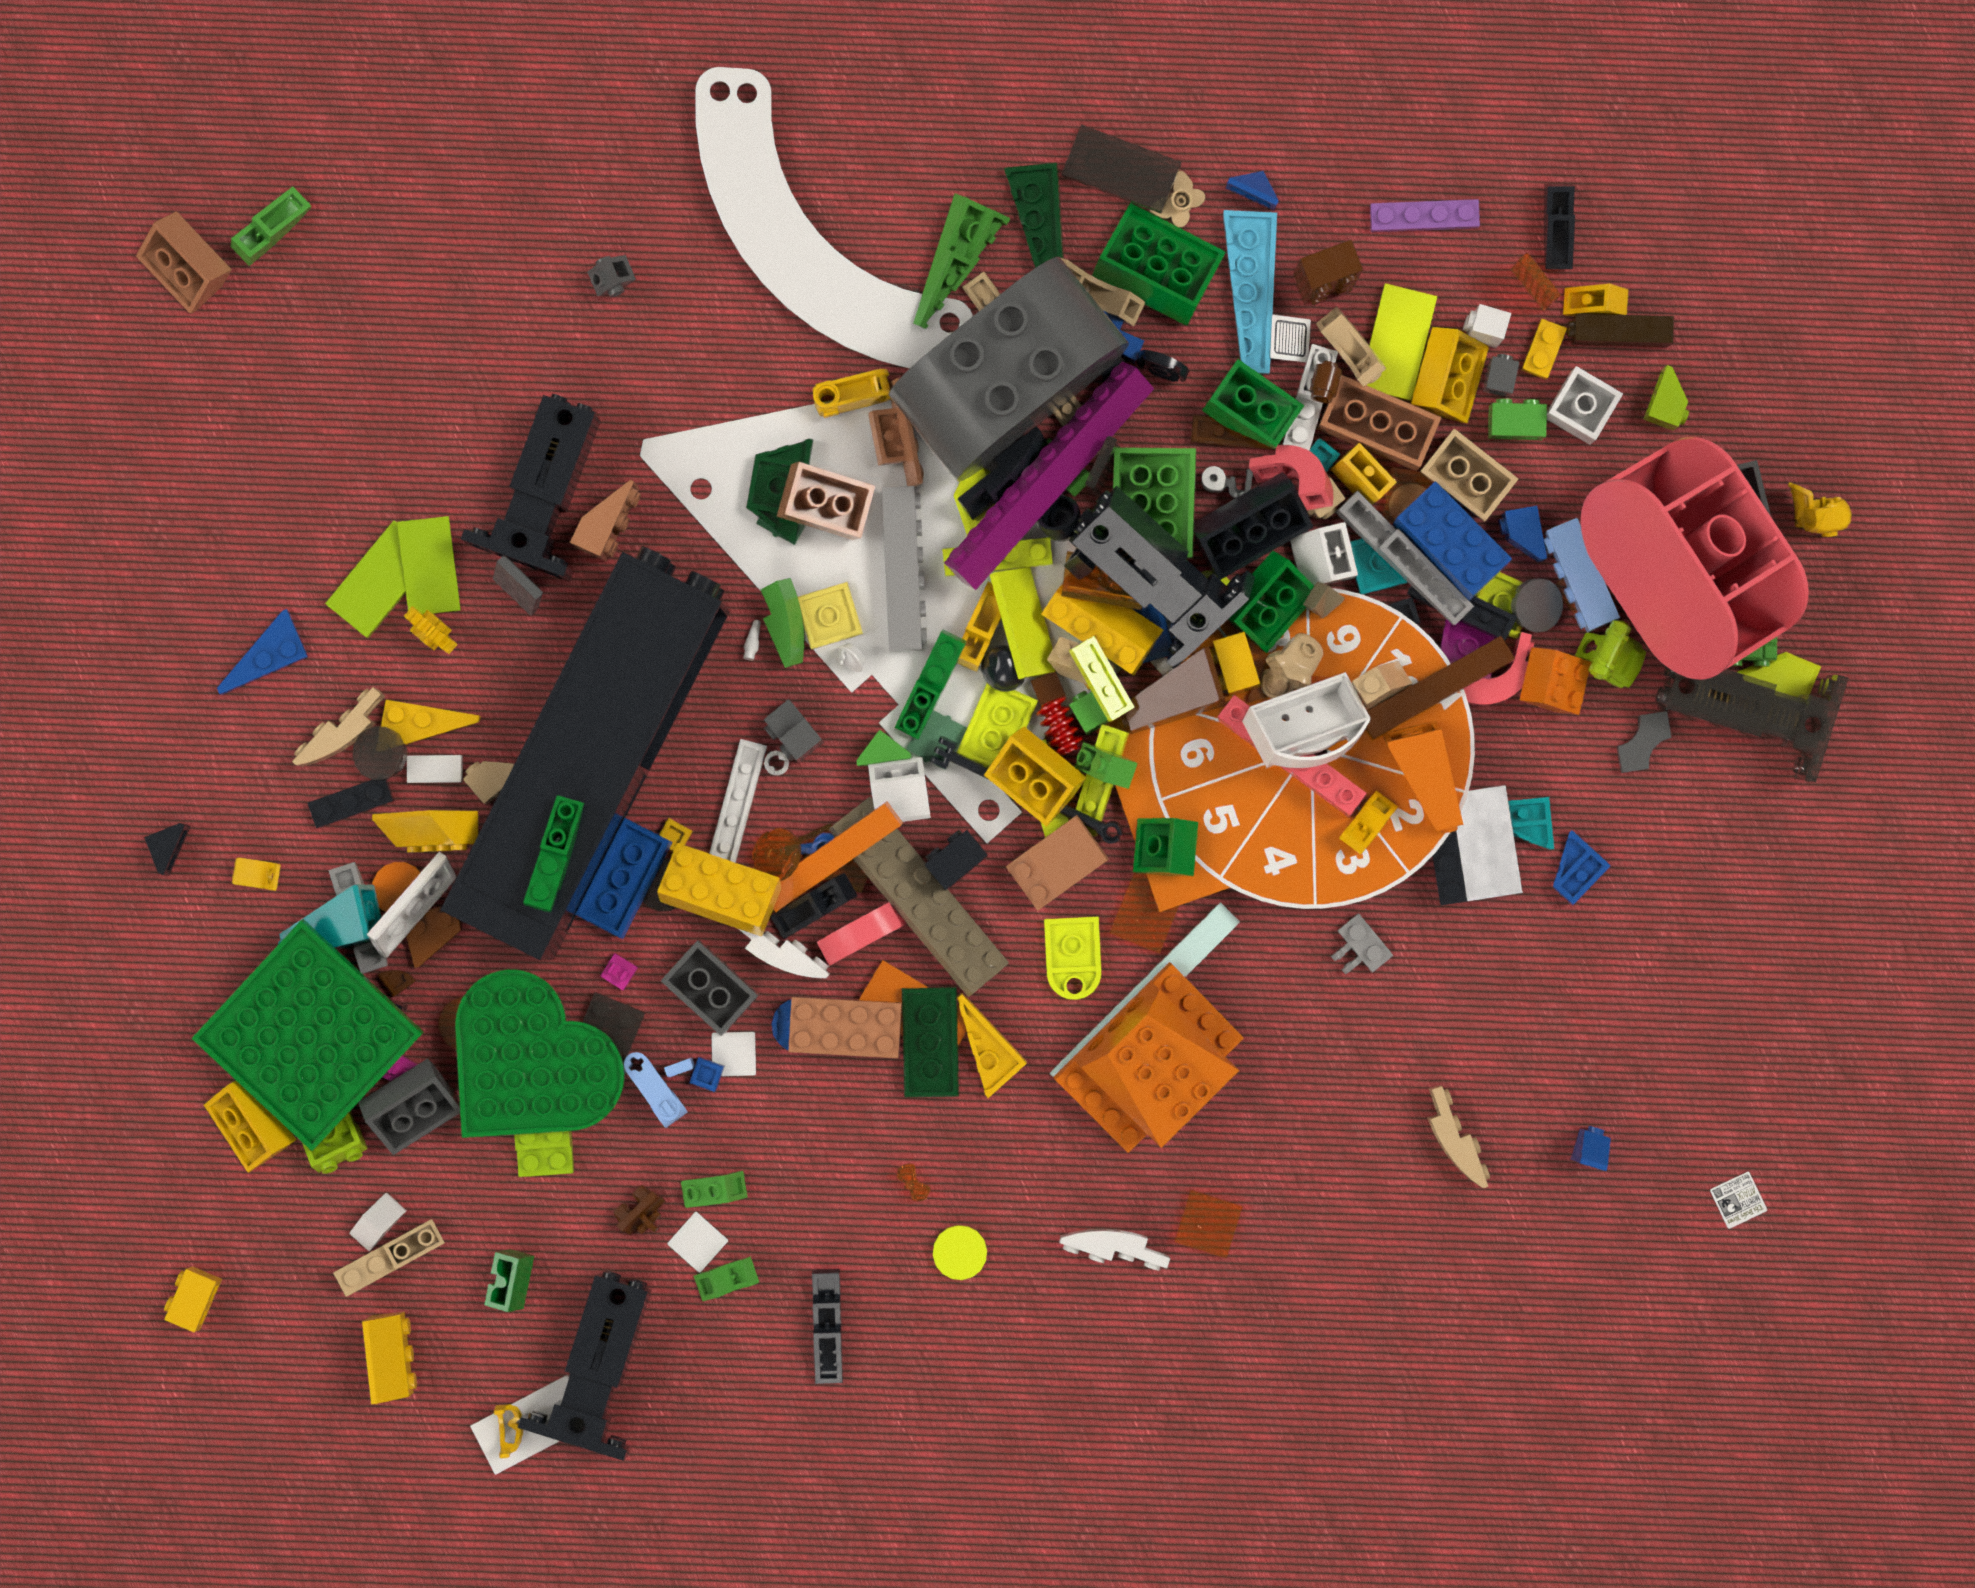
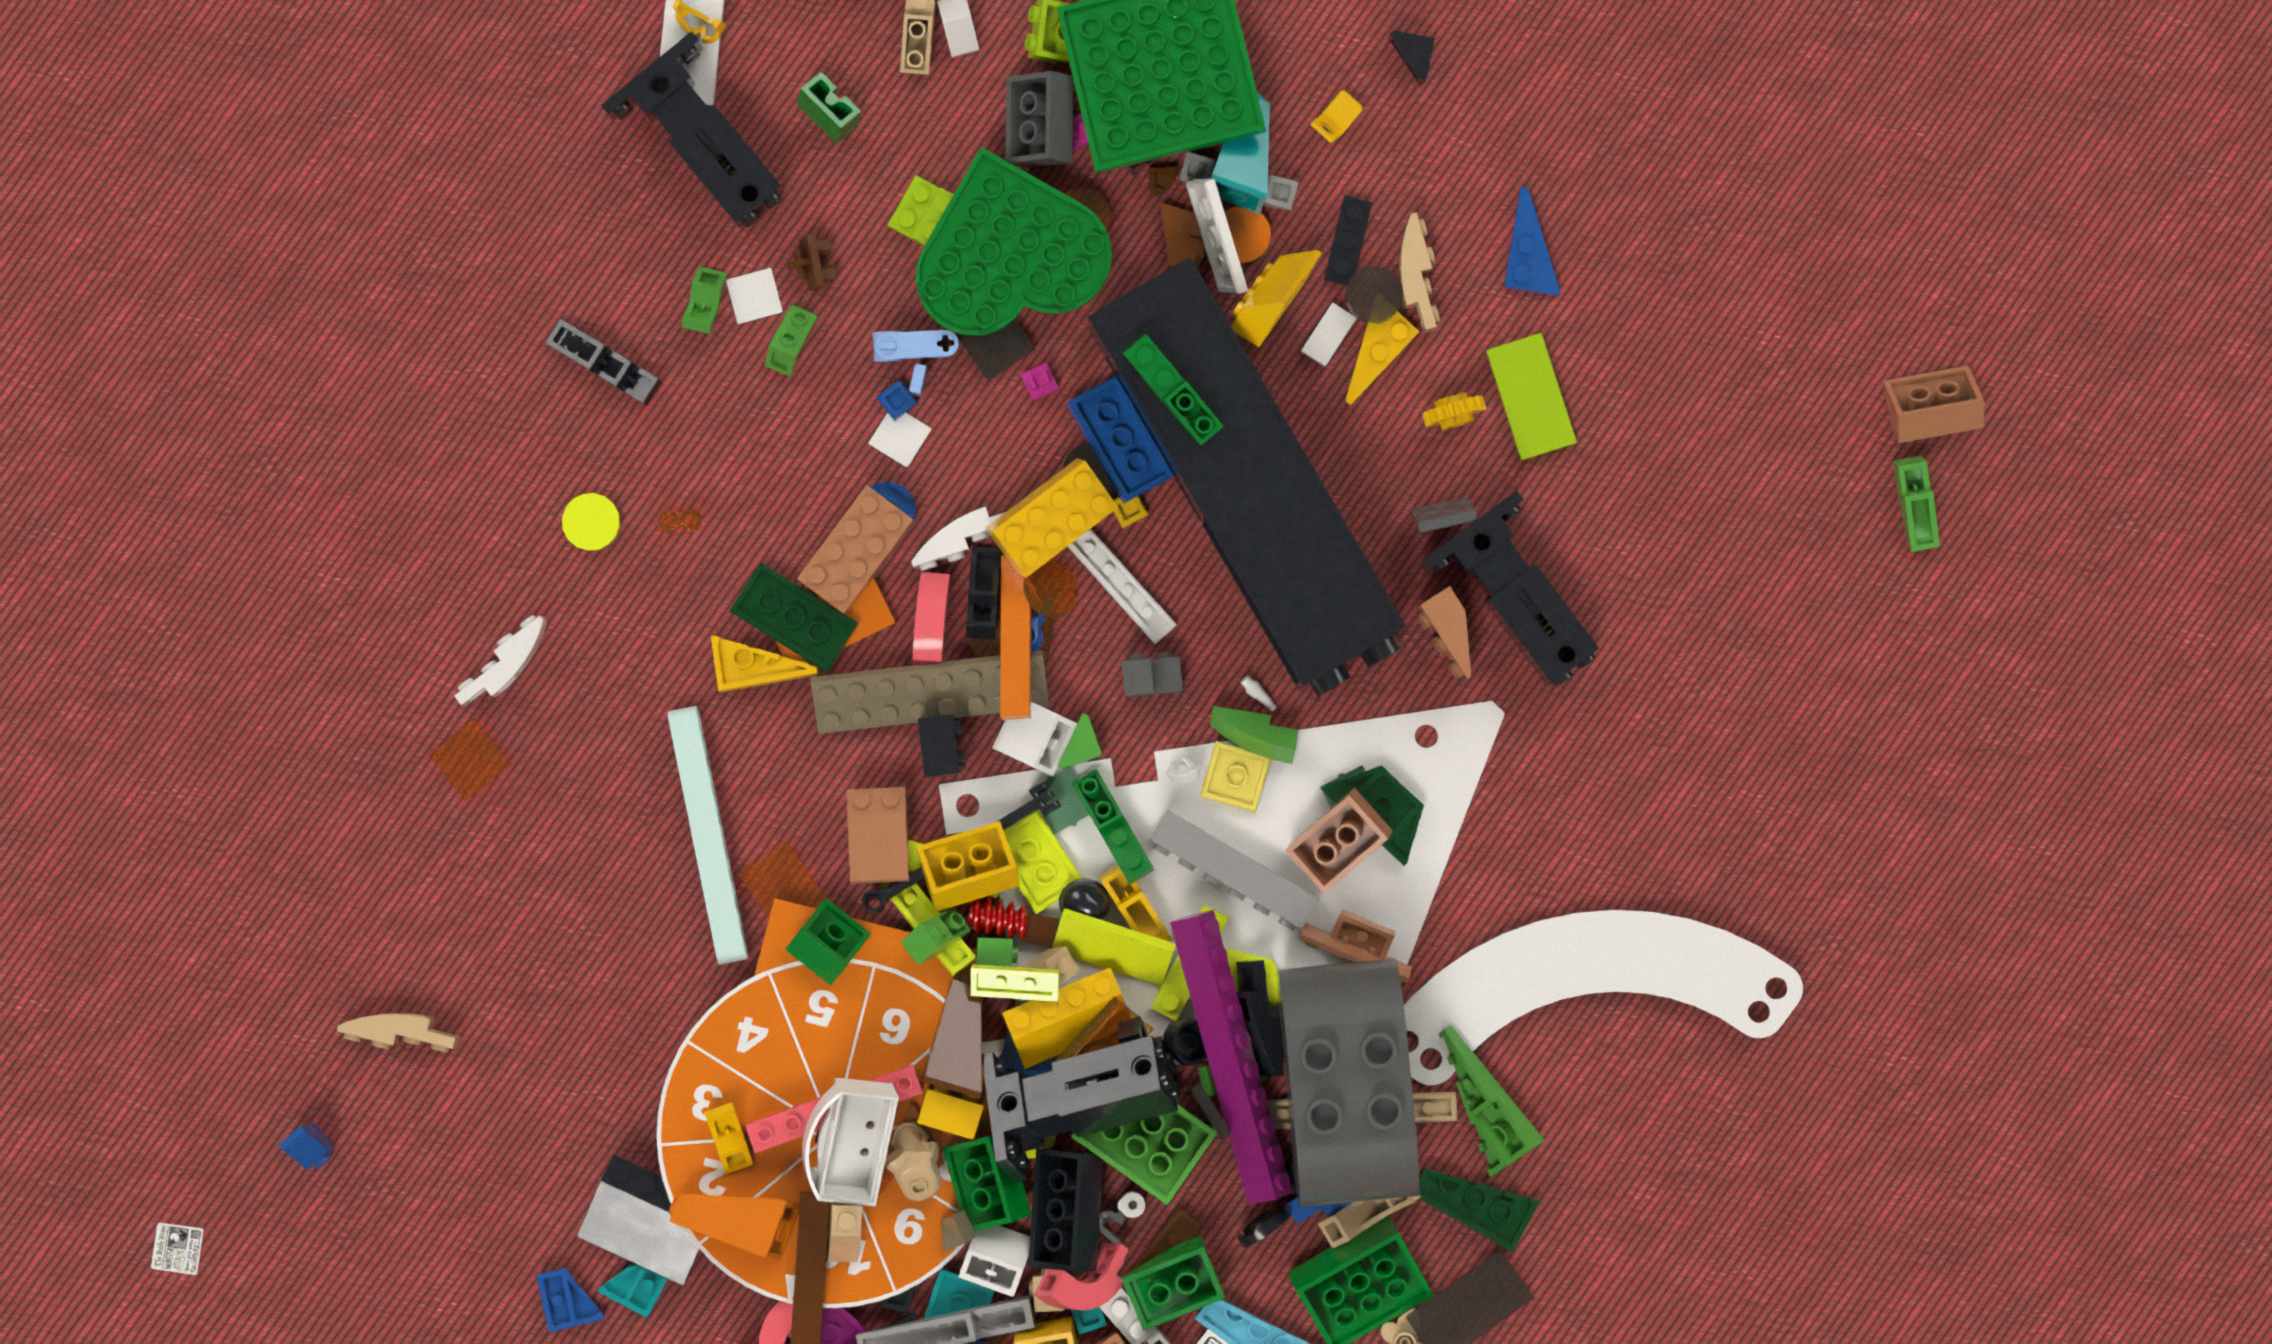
camera: 125 degrees right, 0 degrees up
lime sticker [397,516,461,614] -> none
tan slope [463,761,514,805] -> none
dark grey brick [587,255,636,298] -> none
dark grey brick [661,940,760,1036] -> none
white bush [764,751,789,776] -> none
yellow piece [812,369,891,418] -> none
neon yellow tile [1044,917,1101,1000] -> none
orange wedge [1053,962,1244,1153] -> none
light grey hinge [1331,913,1393,974] -> none

